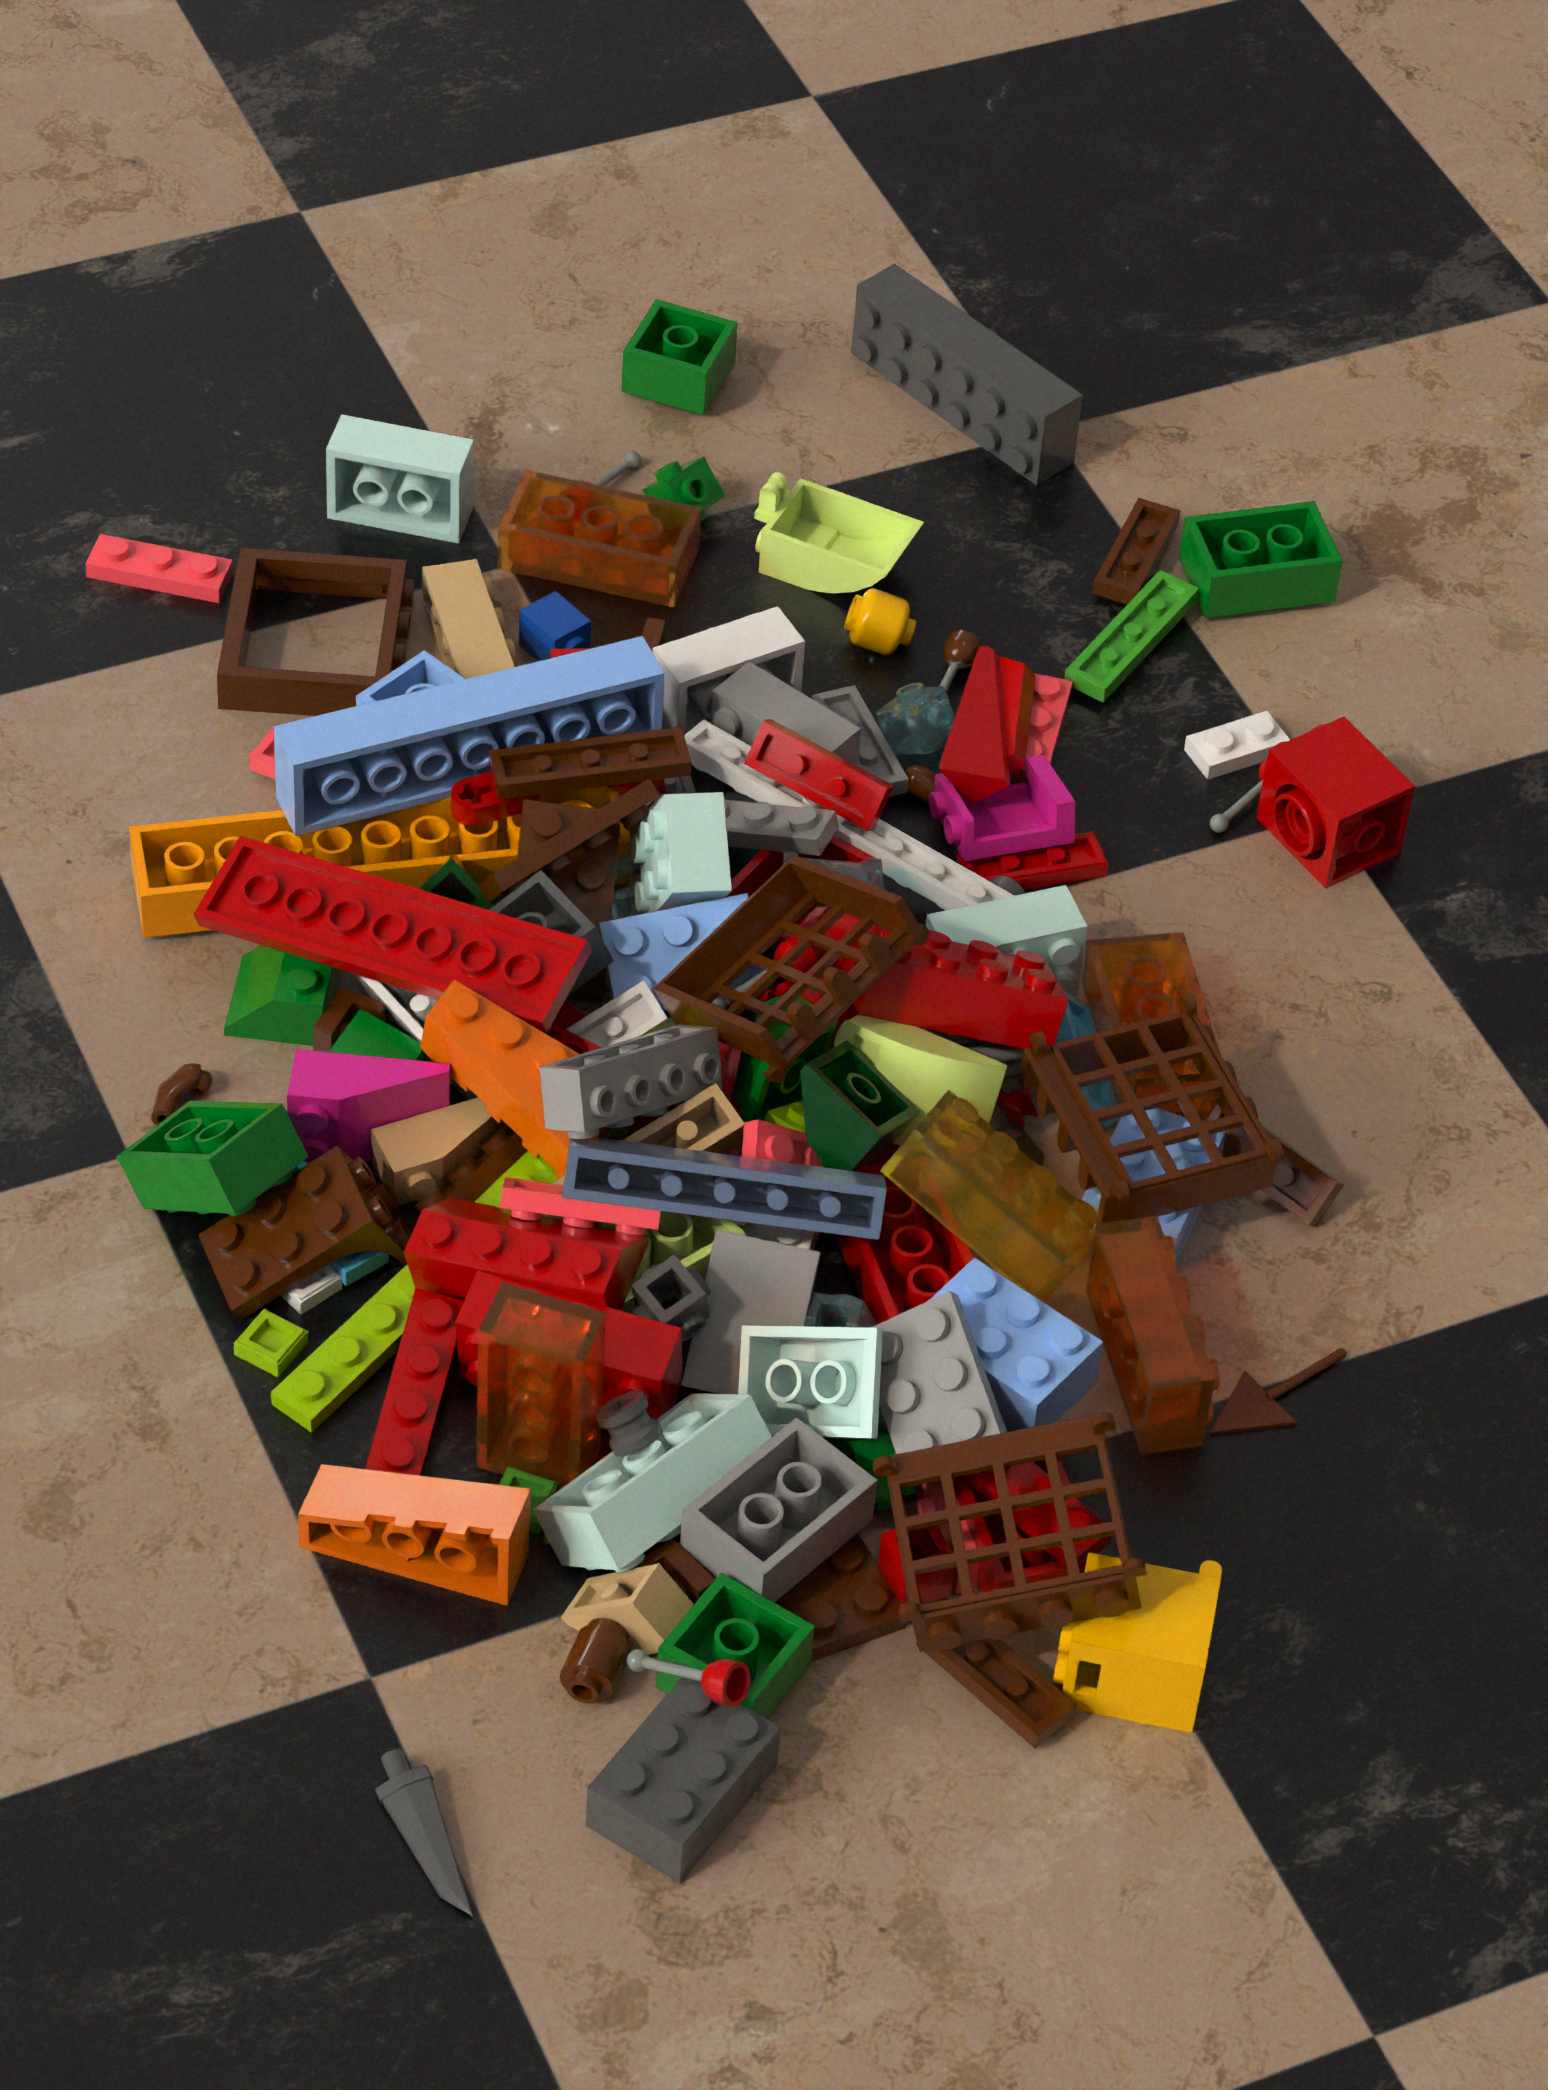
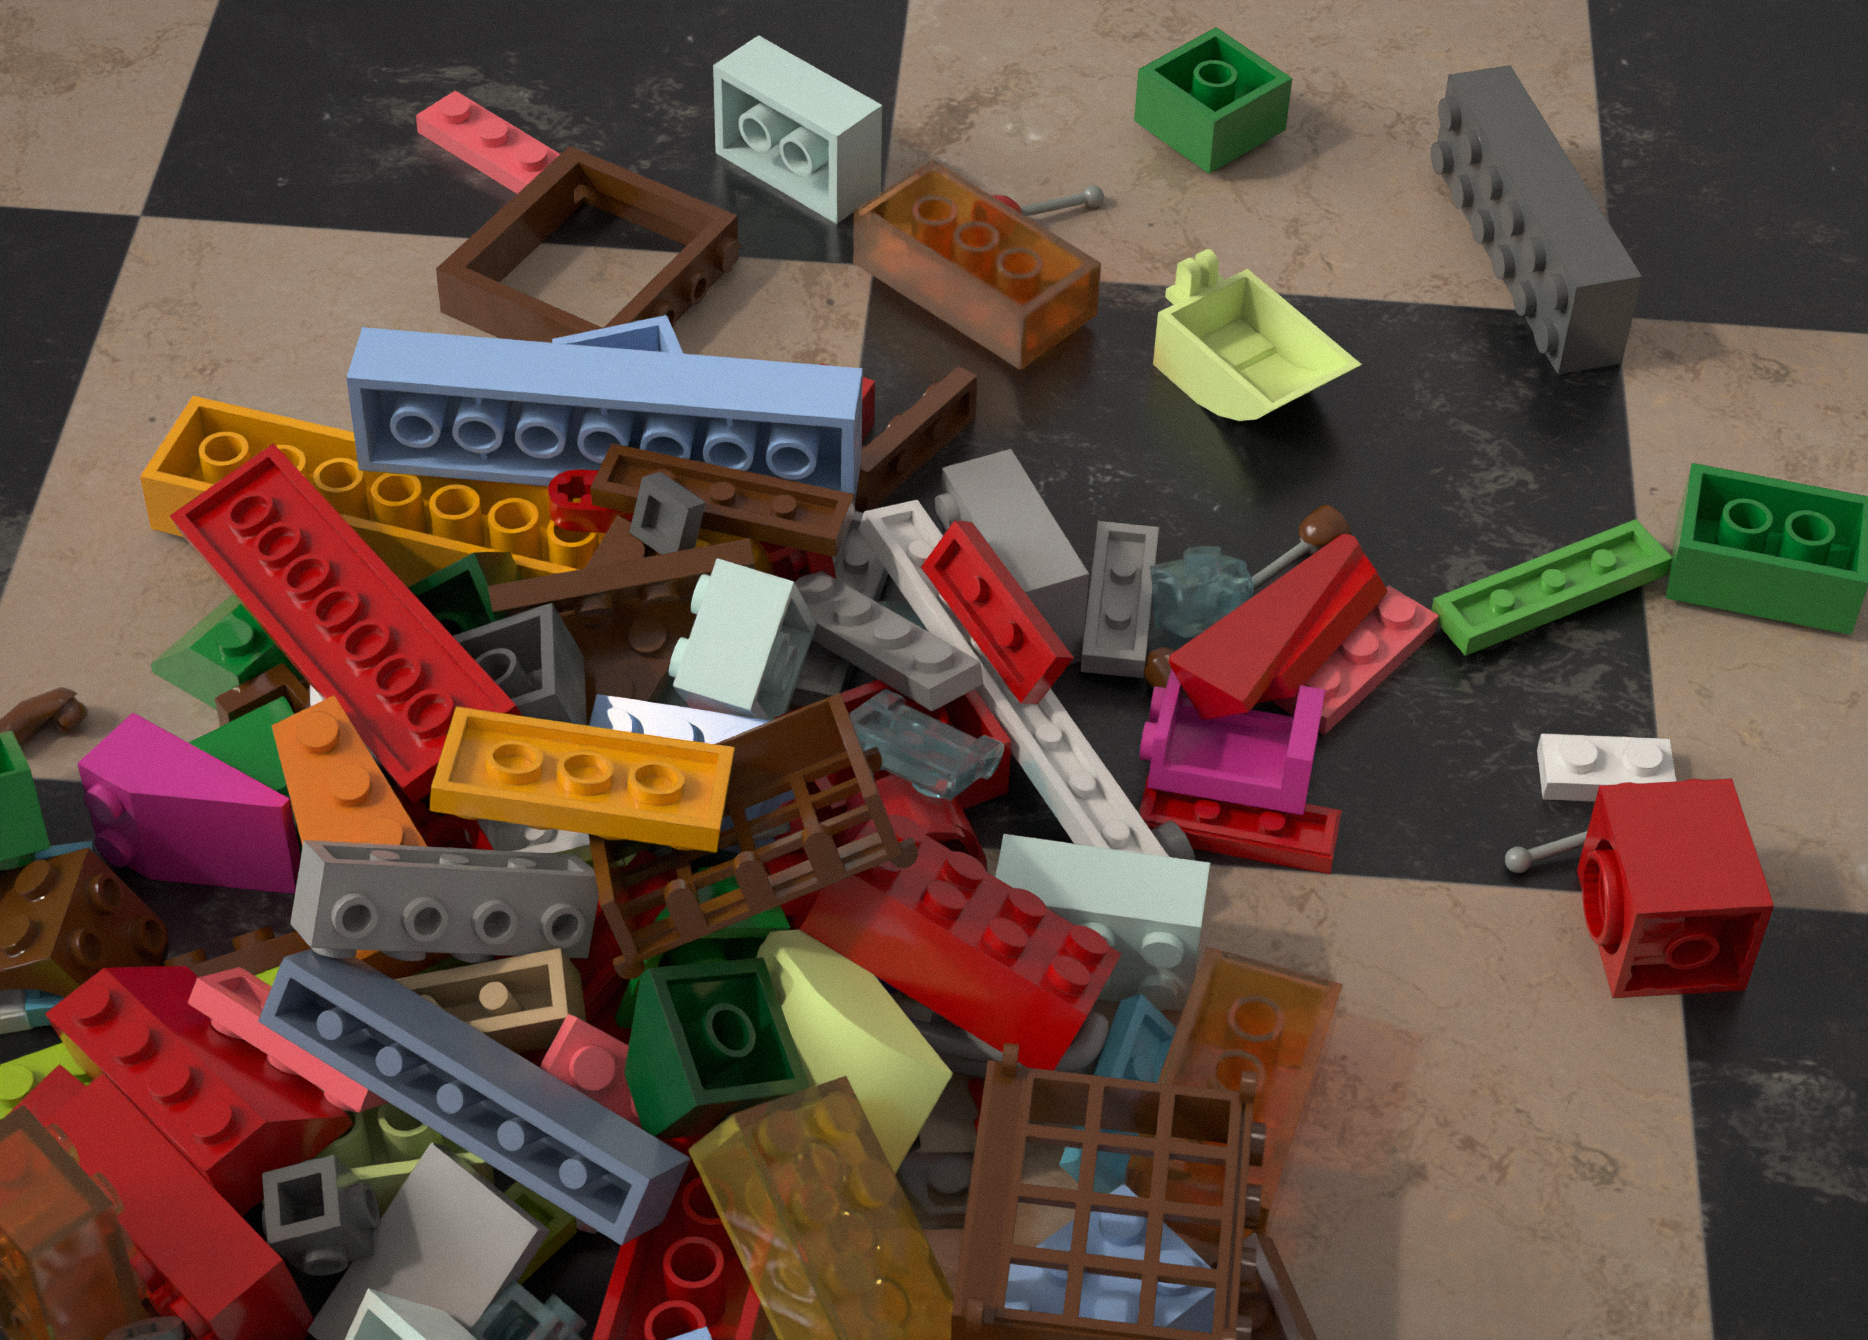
camera: 30 degrees right, 0 degrees up
tan slope [371,1097,511,1205] -> none
tan brick [422,559,516,679] -> none
blue brick [519,591,591,661] -> none
green brick [642,457,725,529] -> none
white brick [652,606,805,735] -> none
yellow head [844,588,916,656] -> none
reddish brown plate [1092,498,1181,604] -> none
none -> light orange plate [430,707,735,853]
none -> dark grey plate [629,472,706,554]

